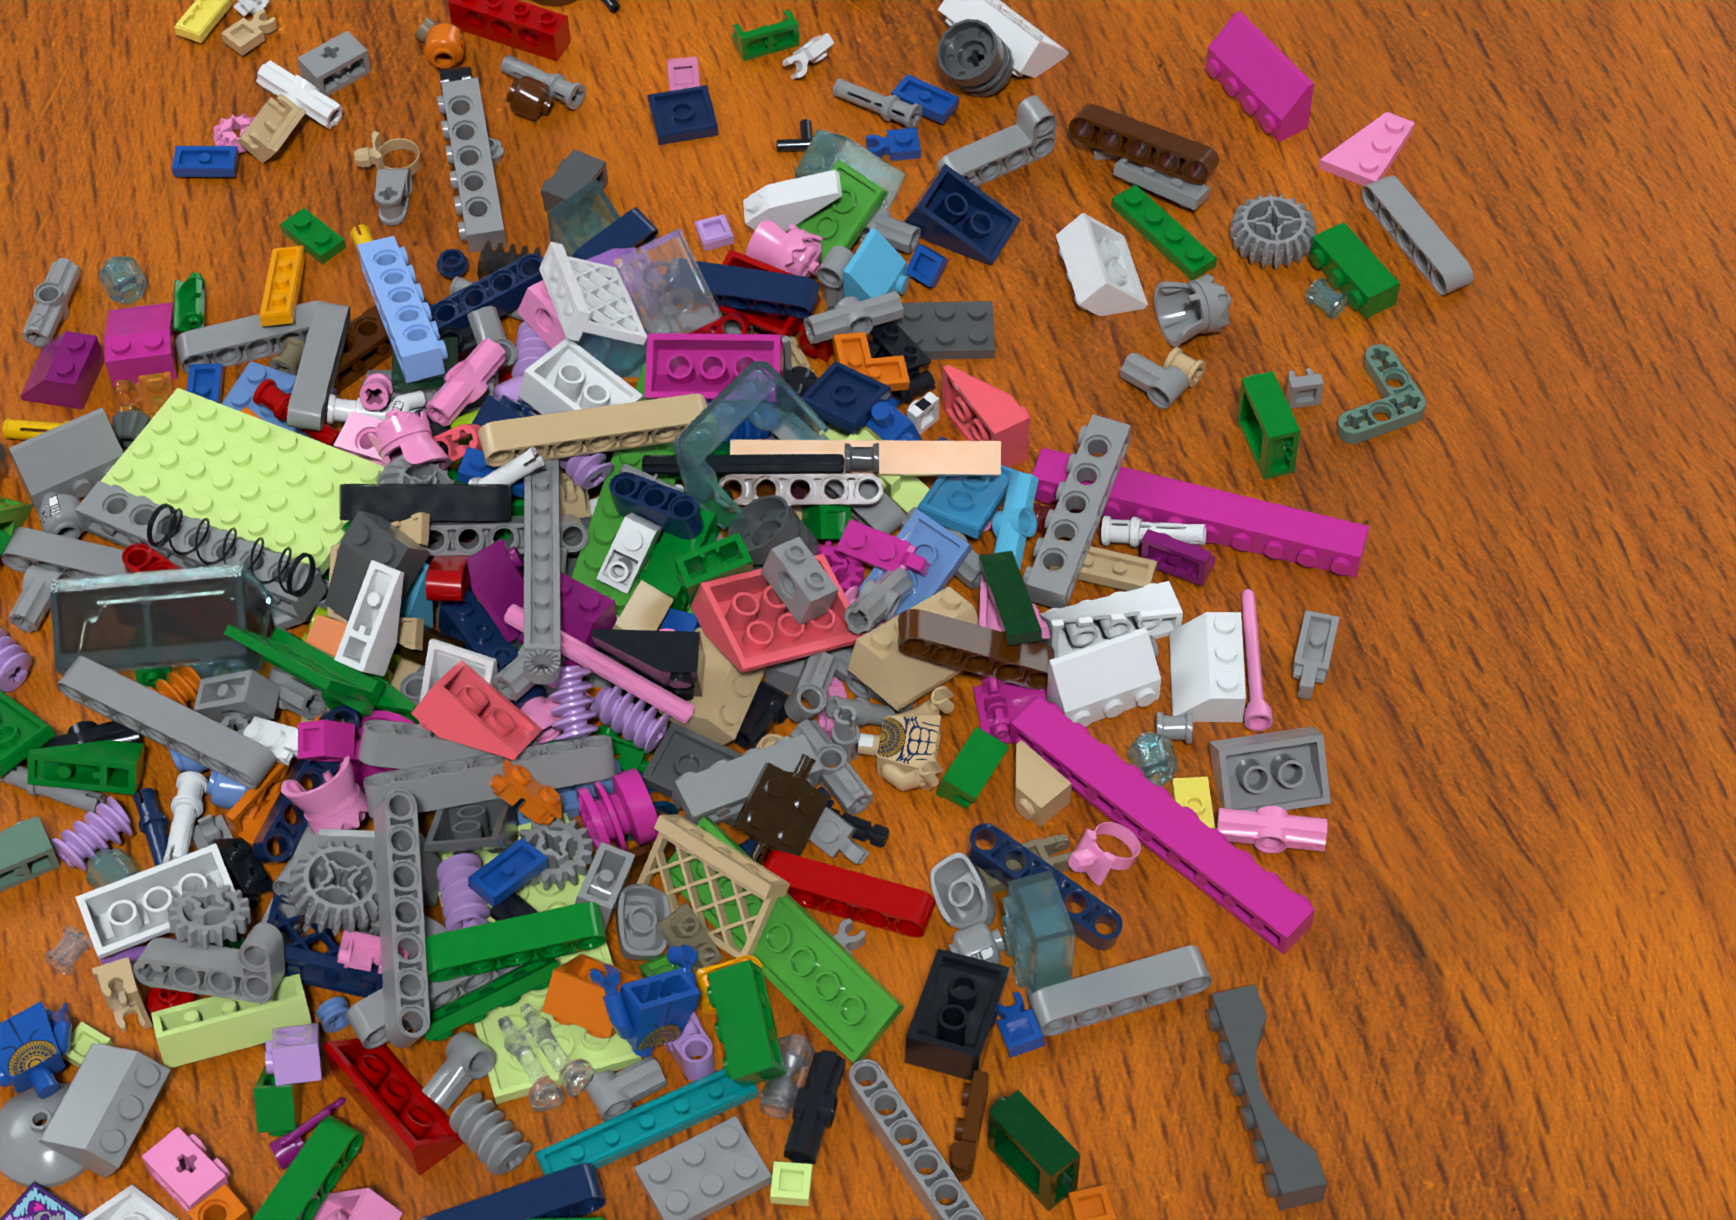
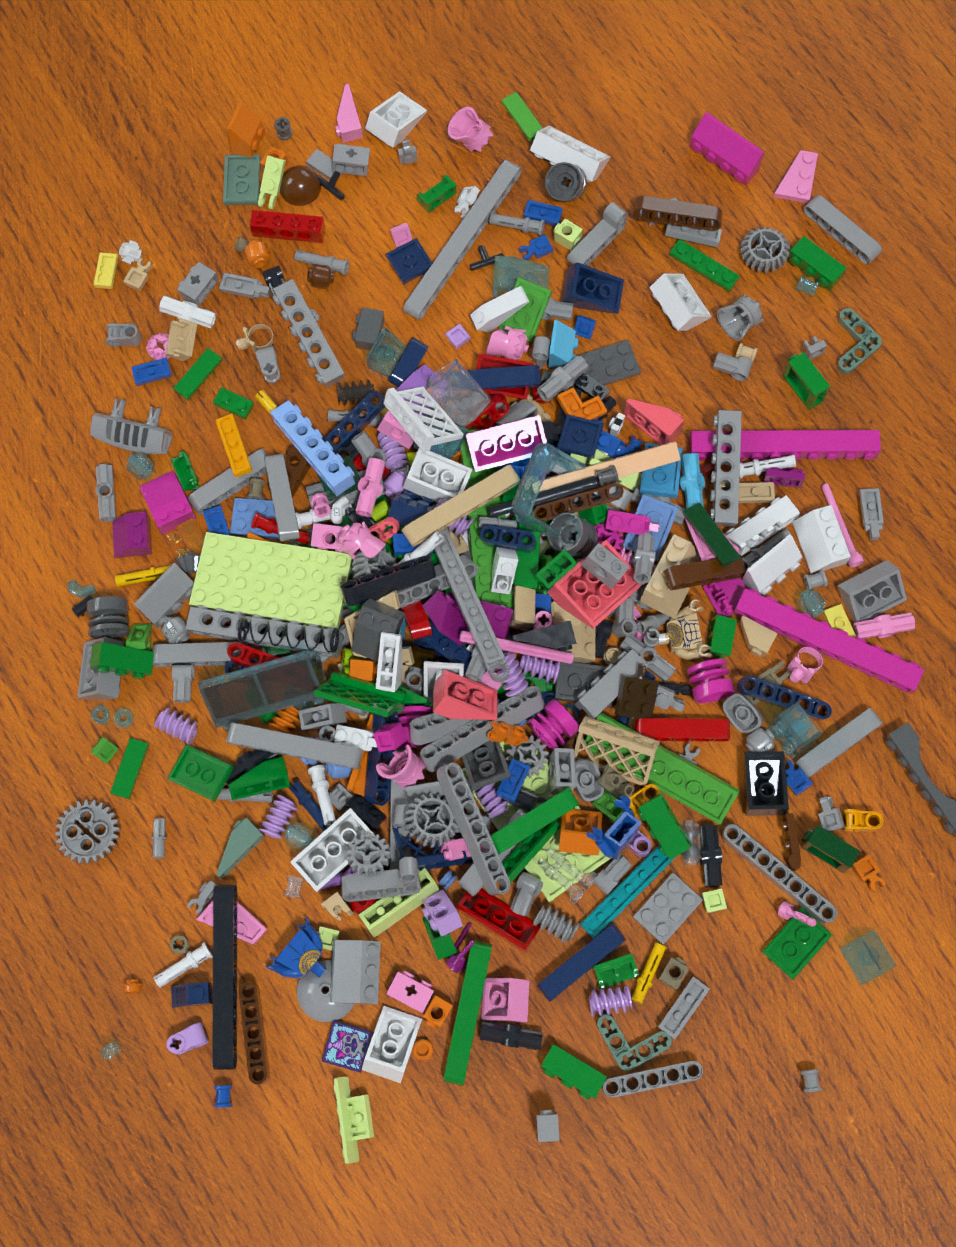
camera: 15 degrees left, 20 degrees up
dark blue plate [437,249,469,278] -> none
none -> light grey piece [90,398,173,454]
none -> light grey piece [105,323,142,347]
none -> green tile [173,348,223,401]
none -> light grey hinge [219,273,271,299]
none -> light grey beam [403,160,522,320]
none -> yellowish green brick [553,219,583,251]
none -> dark pink wheel [687,659,735,704]
none -> light grey plate [818,796,845,832]
none -> light orange piece [843,809,883,832]

